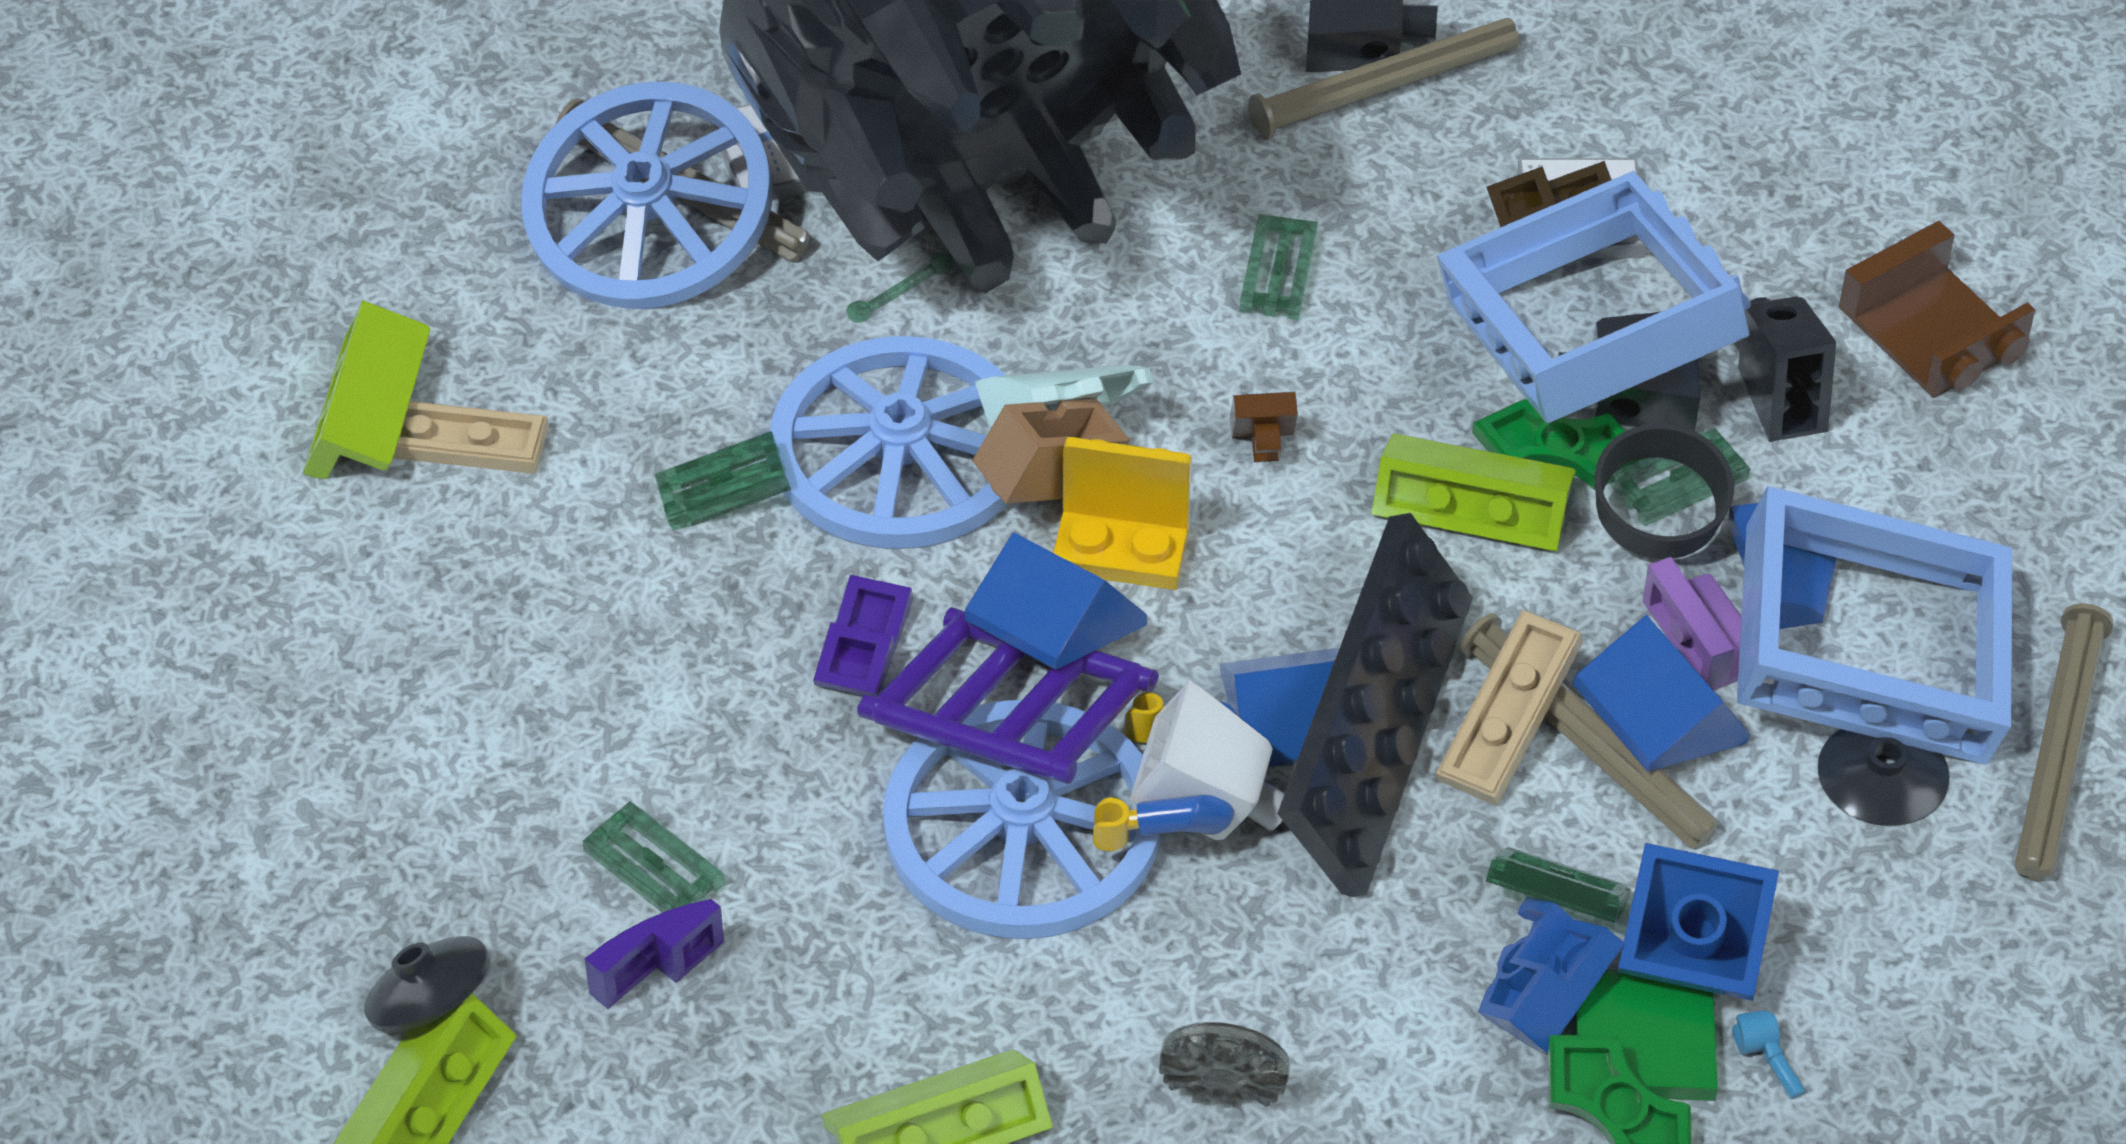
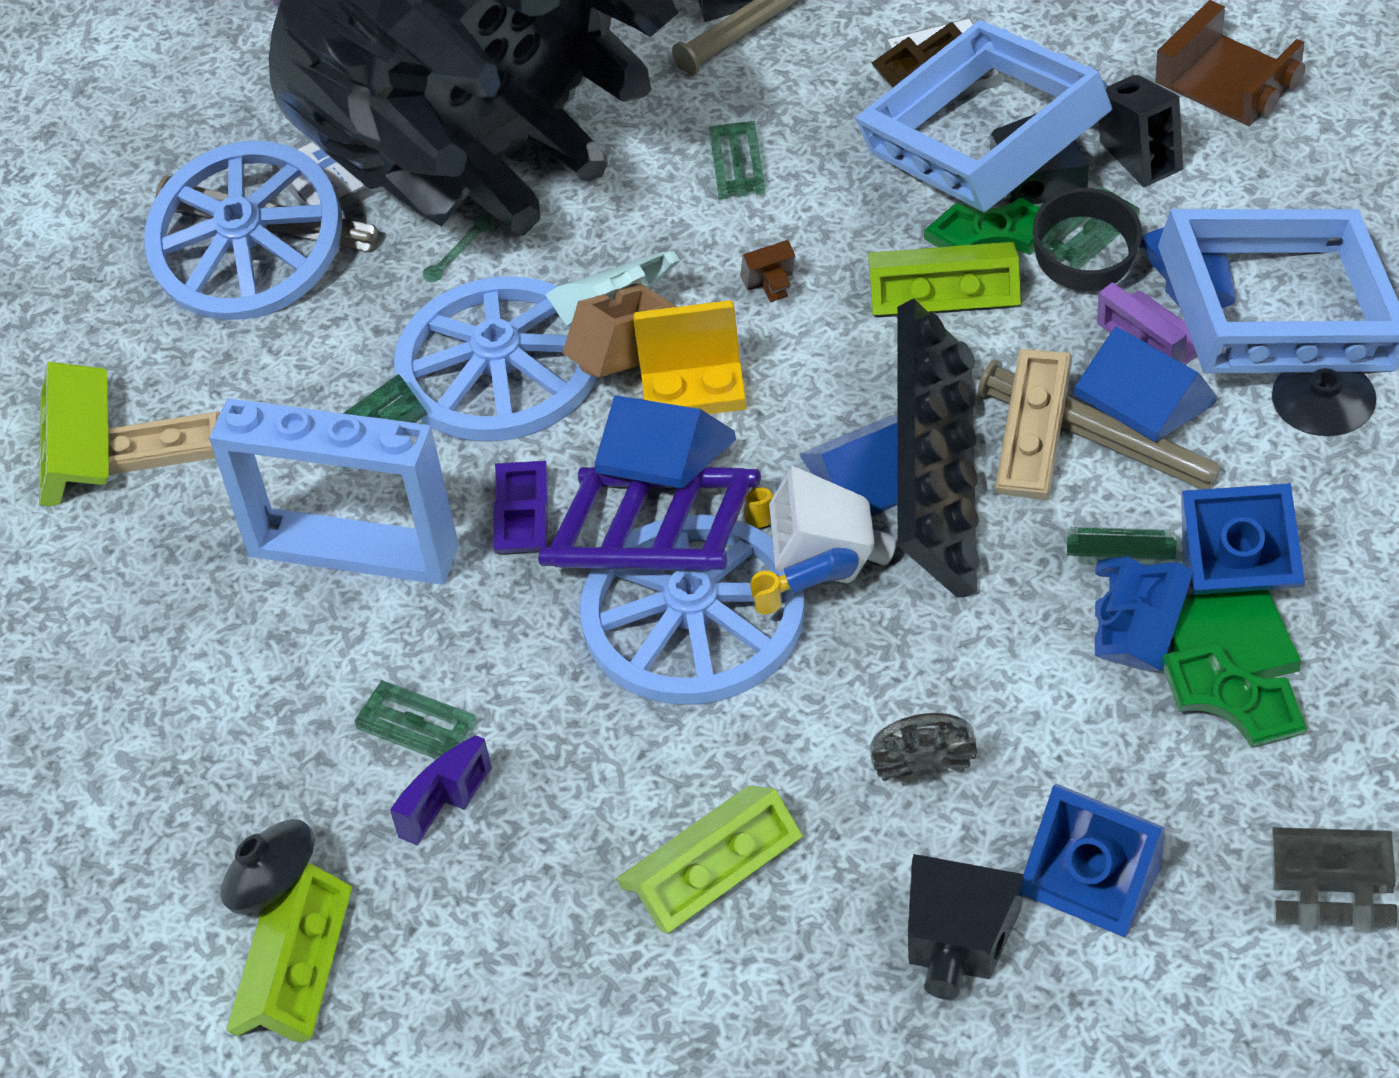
camera: 10 degrees left, 0 degrees up
dark azure hand [1732,1010,1806,1099] -> none
none -> light blue window [209,398,459,585]

